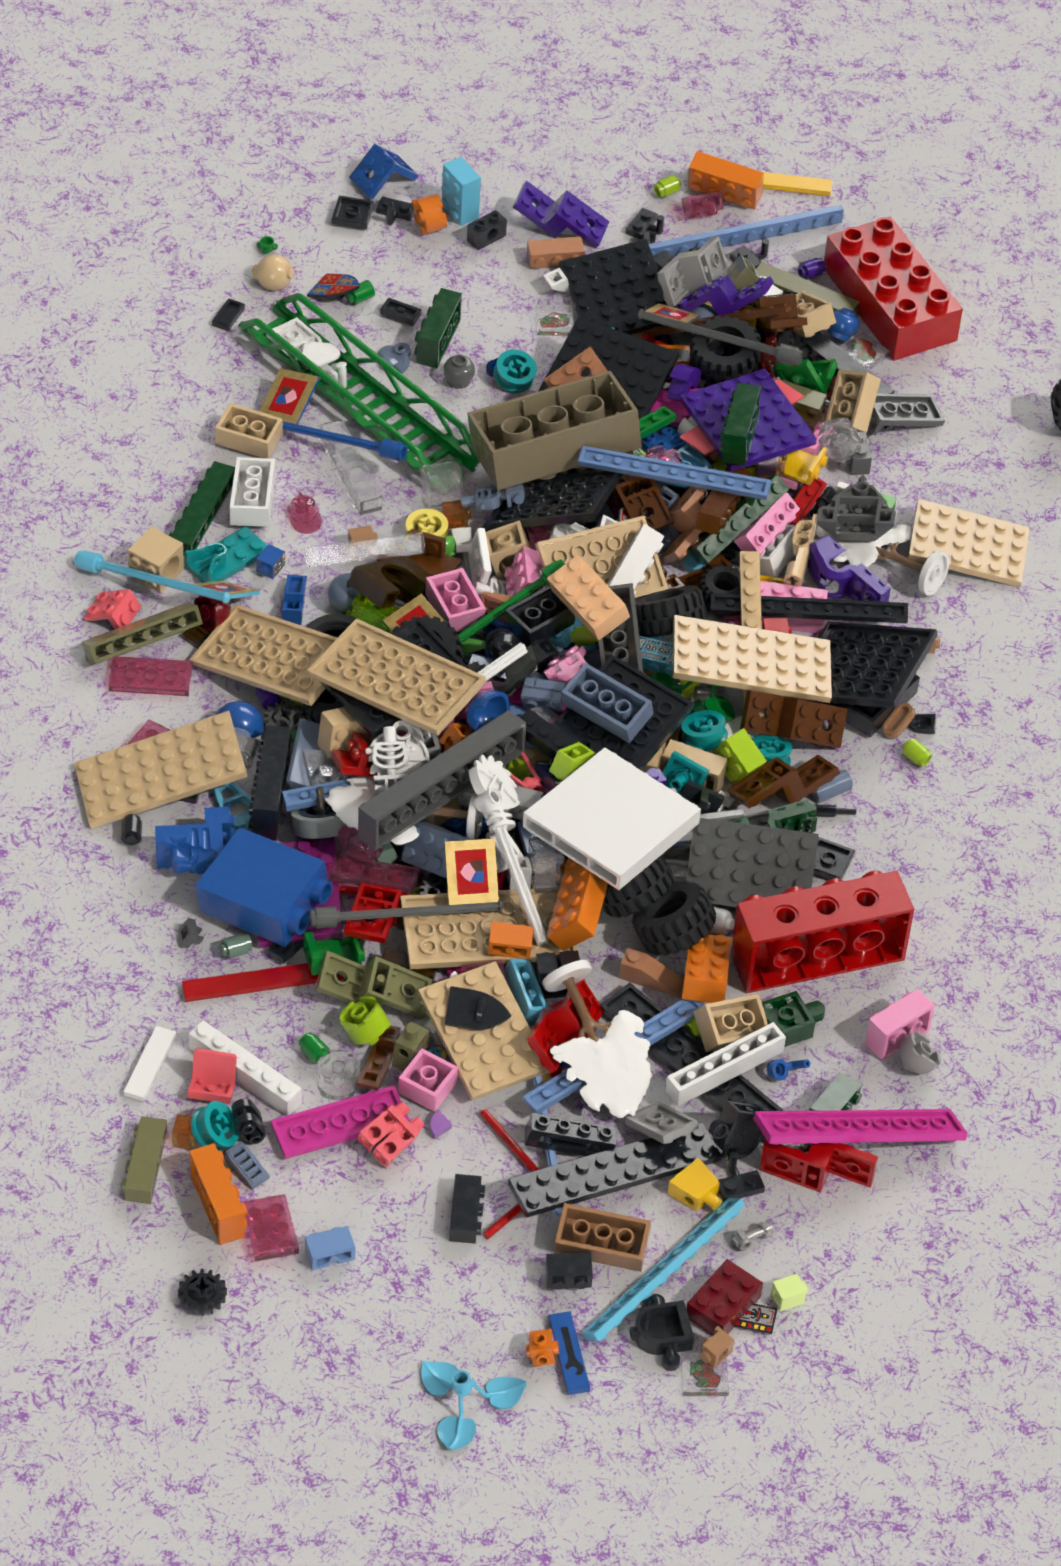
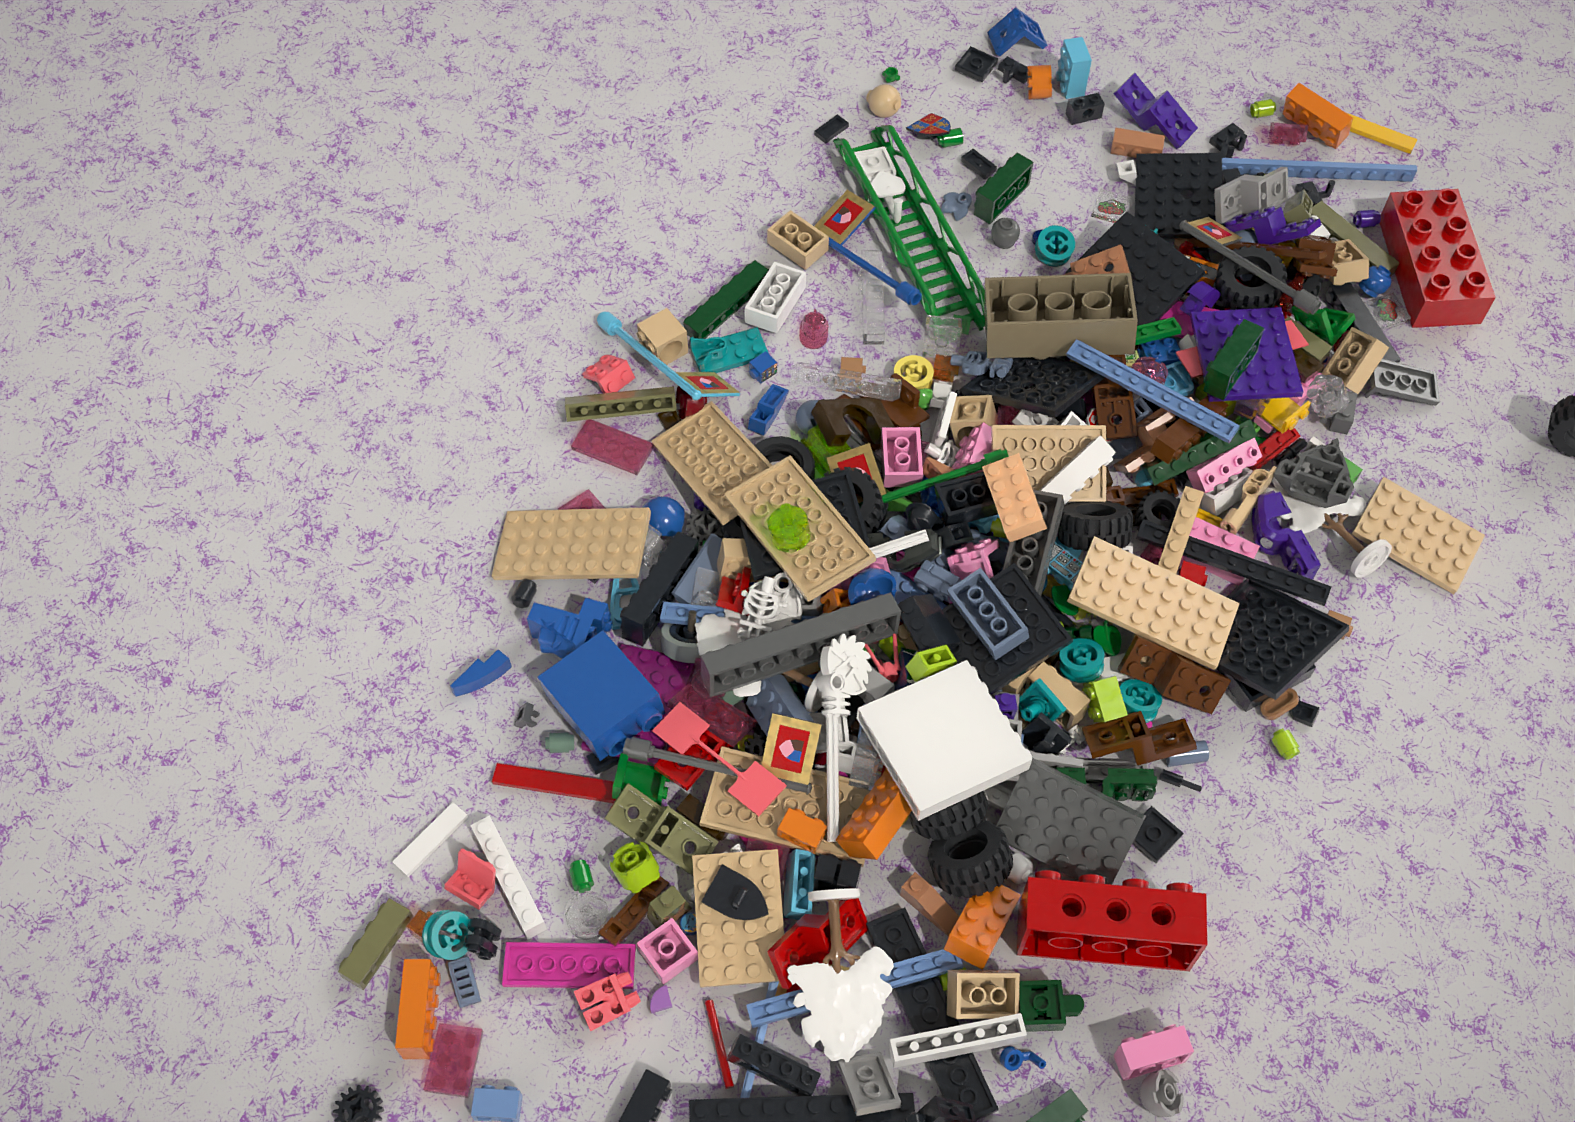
camera: 25 degrees right, 10 degrees up
none -> blue slope [450,650,512,697]
none -> coral hinge [652,702,787,817]
none -> clear neon green brick [767,503,811,552]

